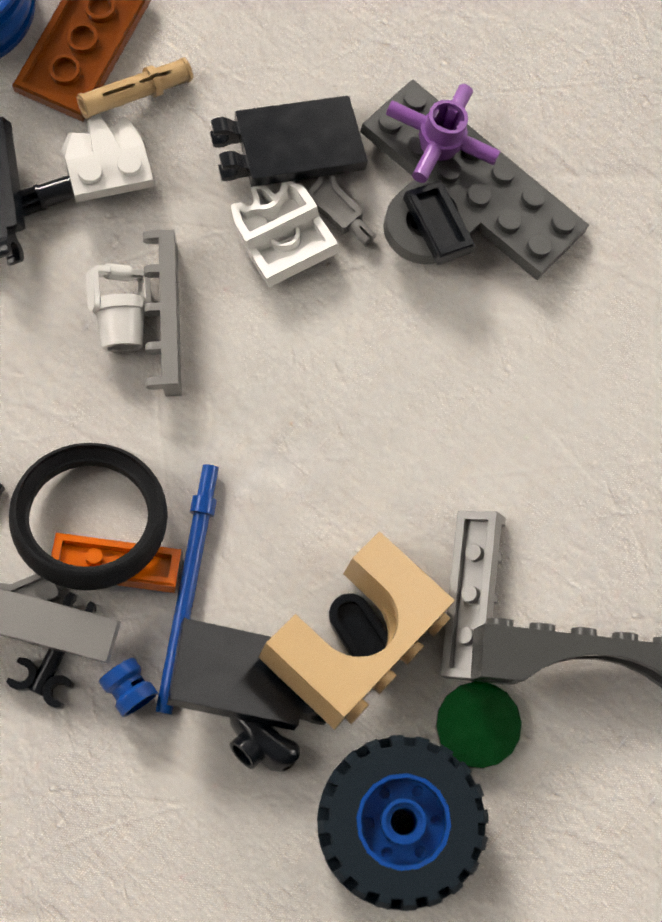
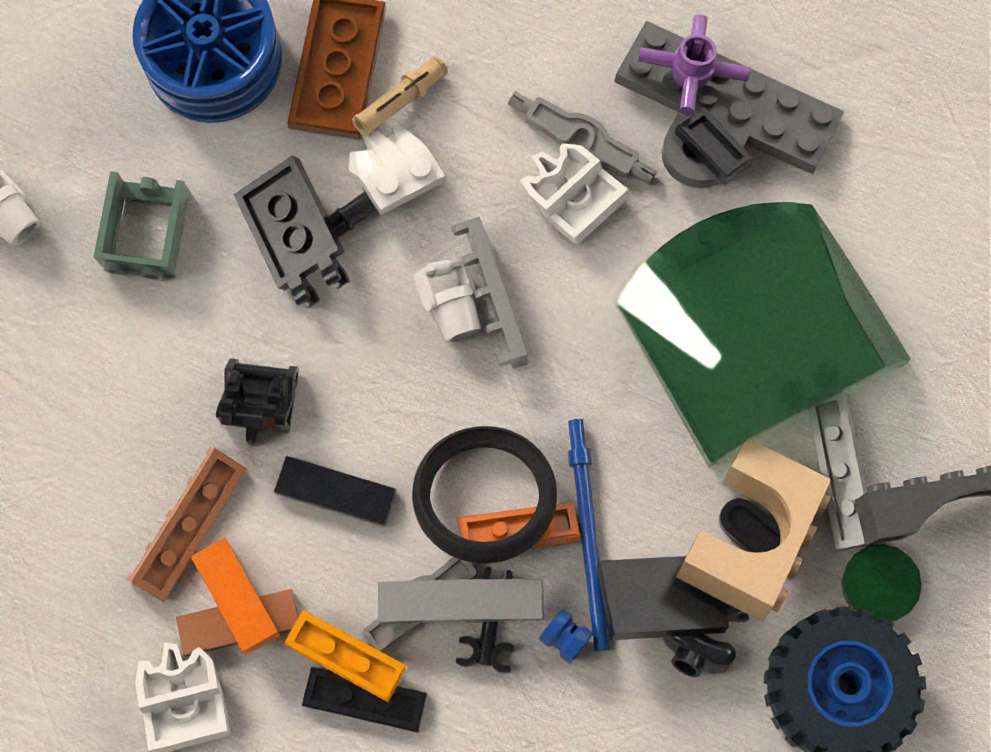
camera: 10 degrees left, 0 degrees up
black tile [210,95,368,187] -> none
none -> clear green windscreen [617,202,911,467]

